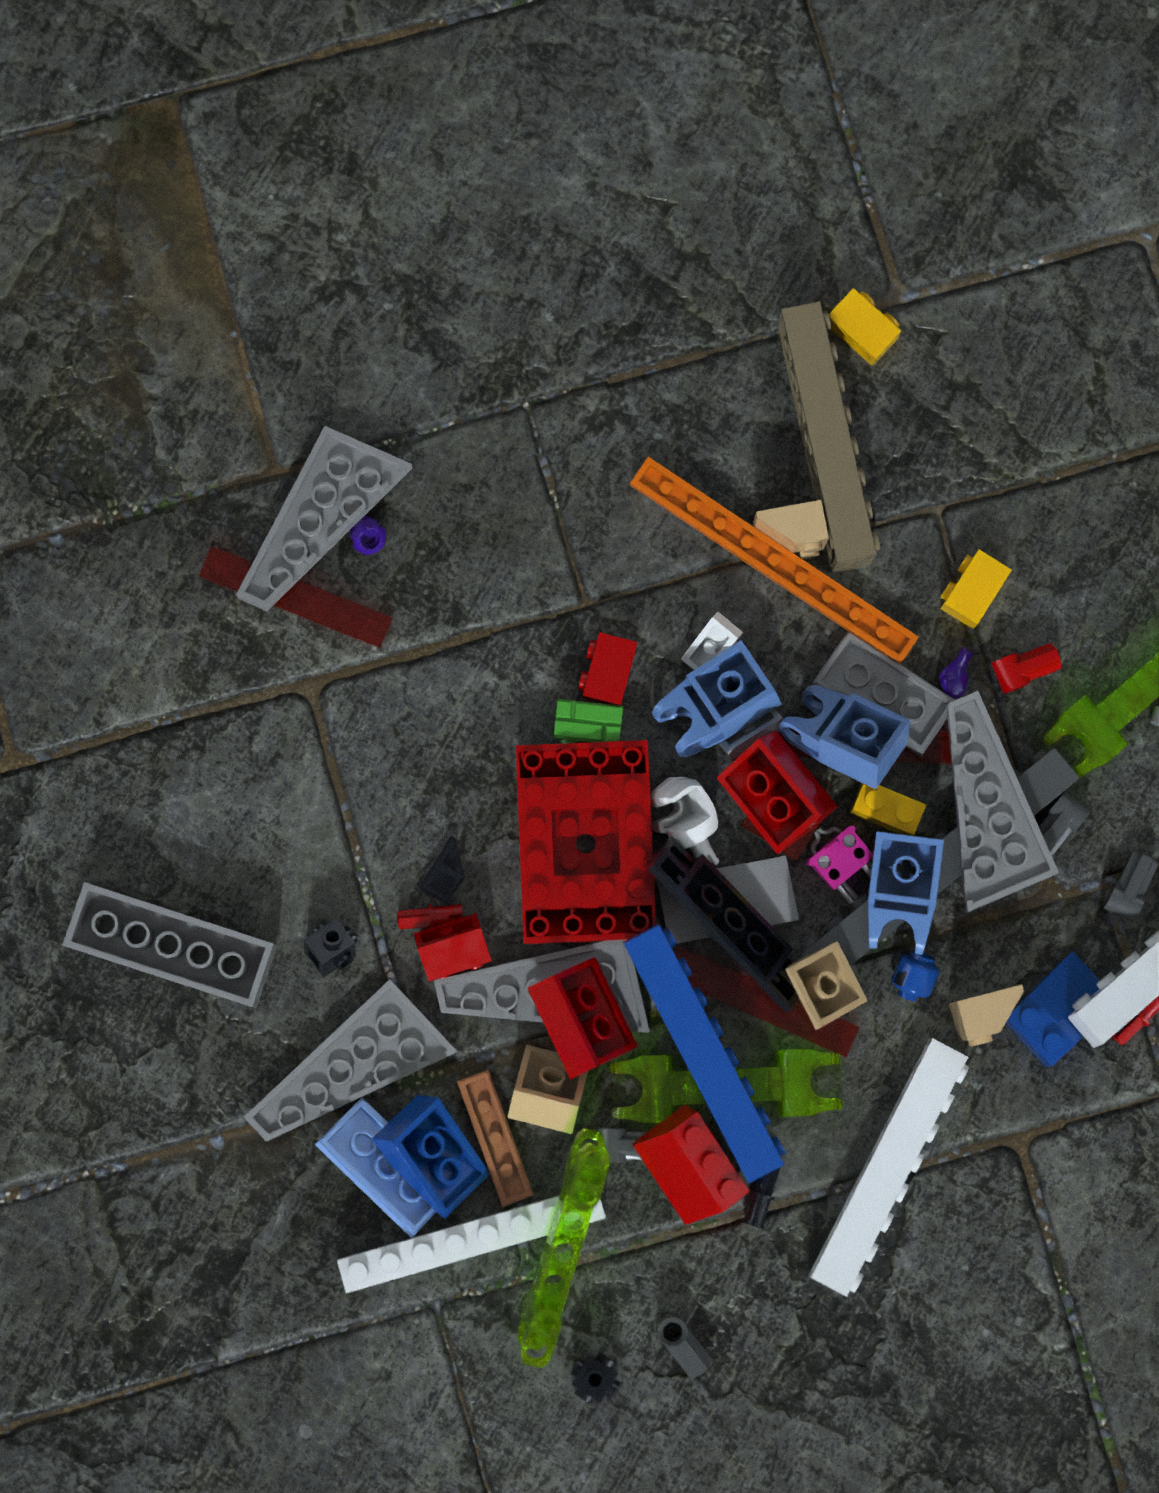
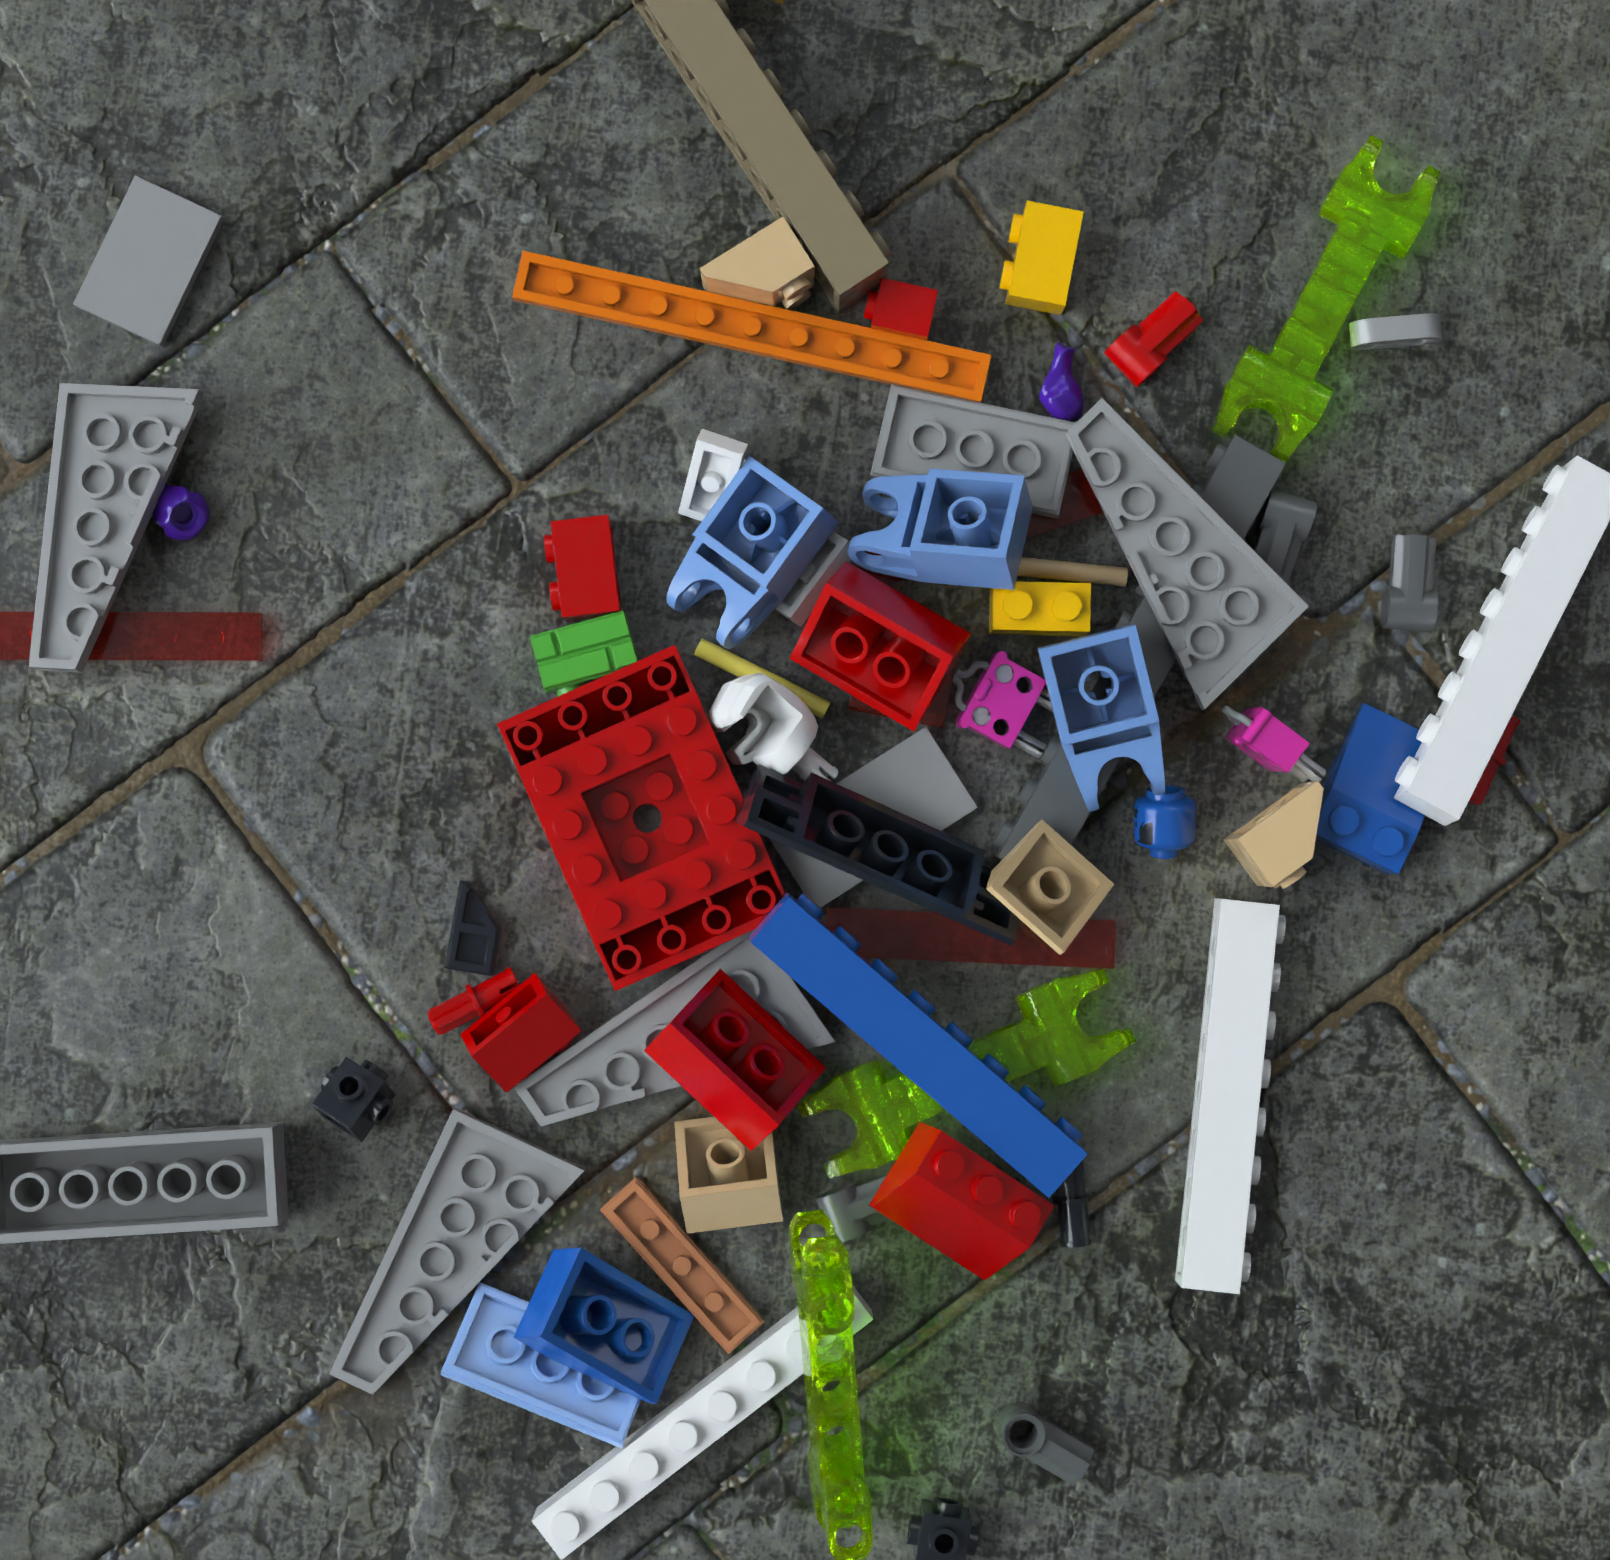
camera: 20 degrees left, 5 degrees up
none -> light grey tile [73,175,225,348]
none -> light yellow bar [694,638,831,719]
none -> red brick [863,278,938,340]
none -> tan bar [1017,557,1128,587]
none -> dark pink piece [1221,705,1326,782]

